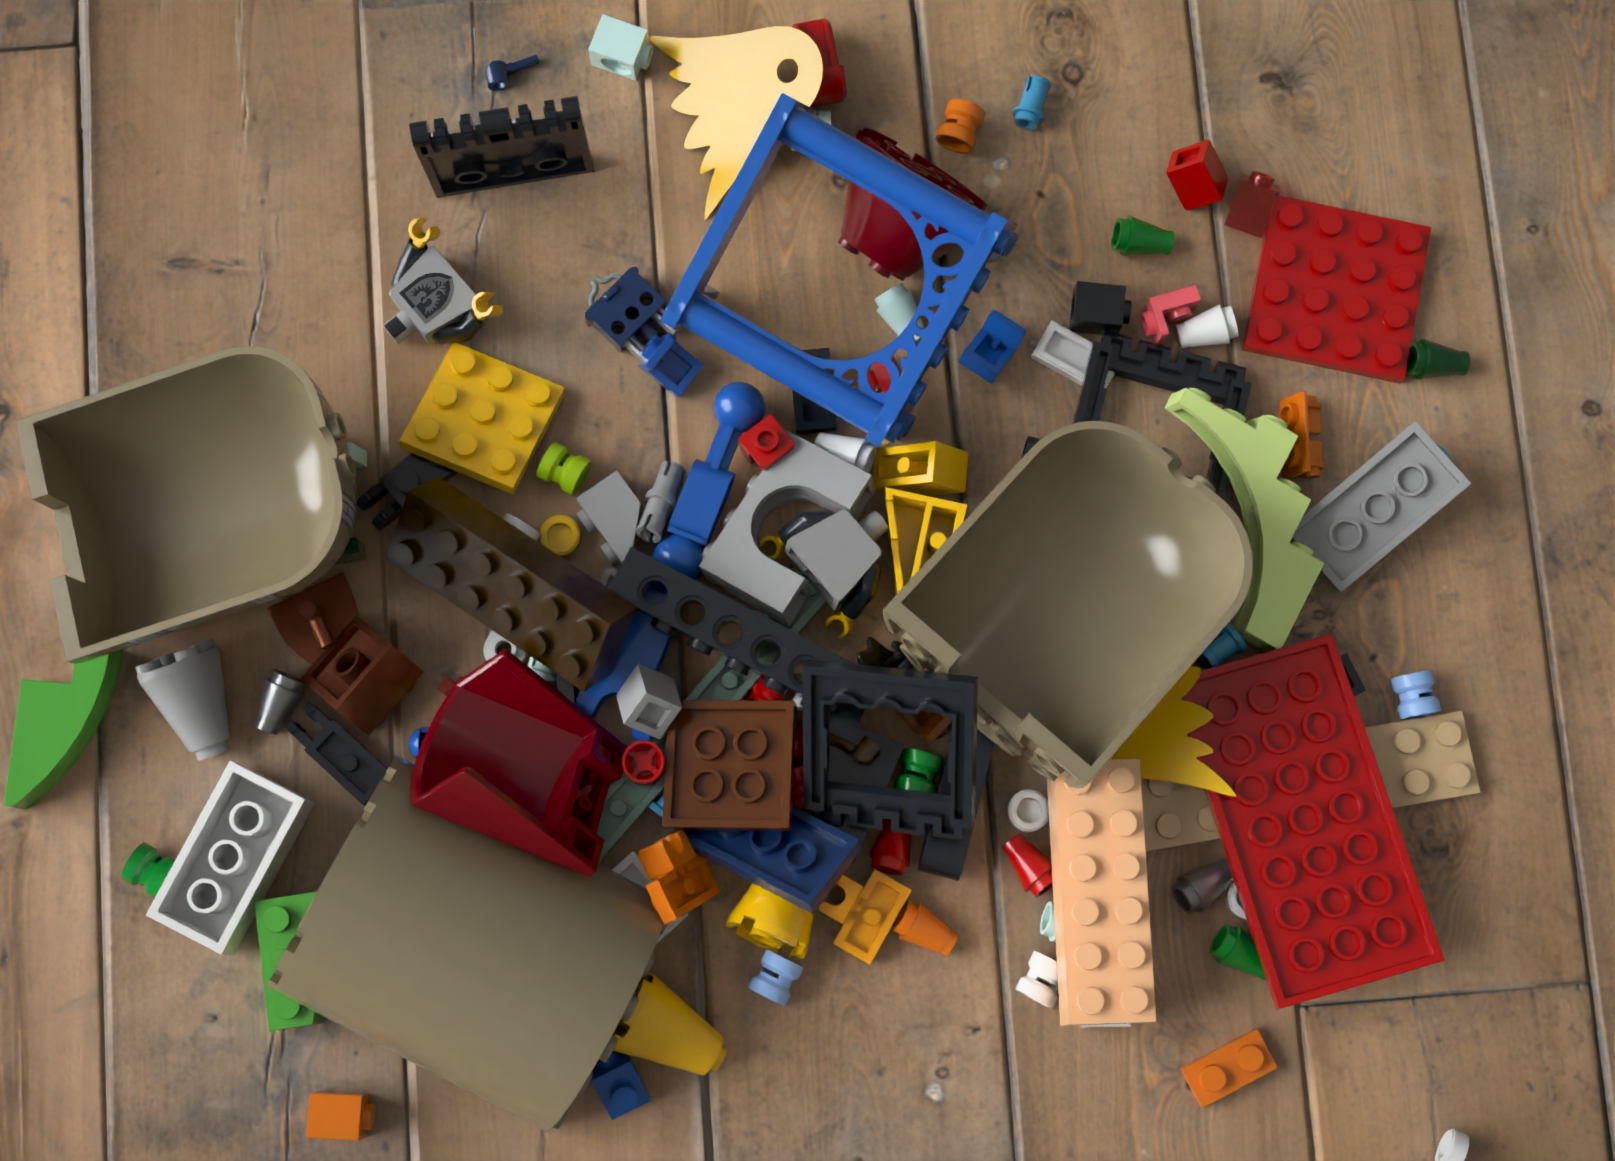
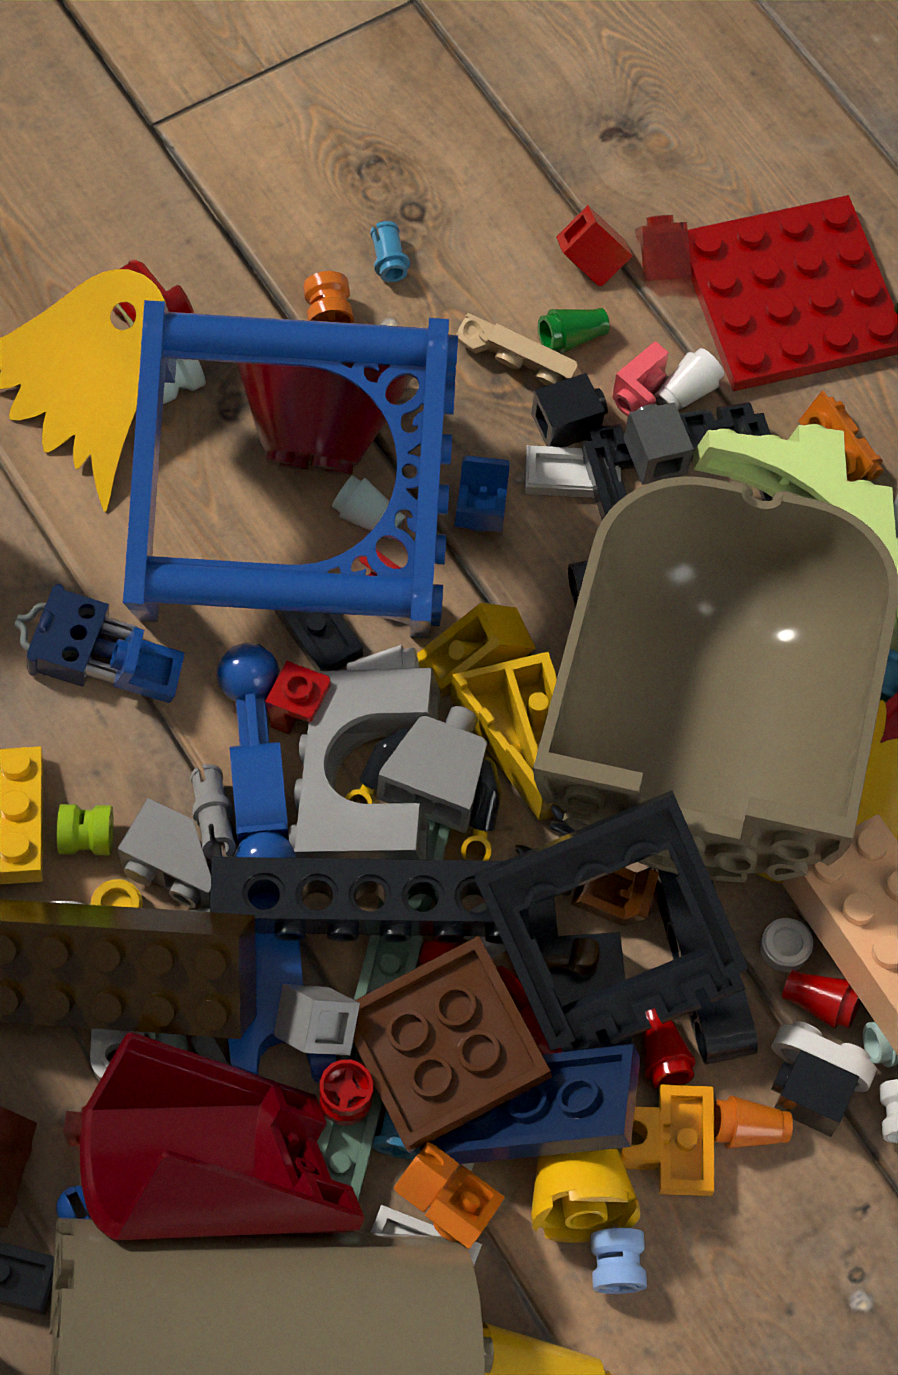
camera: 30 degrees left, 15 degrees down
green wheel [893,748,944,793] -> none
none -> tan hinge [456,313,581,386]
none -> dark grey brick [623,402,694,485]
none -> white plate [771,1021,877,1092]
none -> black brick [771,1050,860,1137]

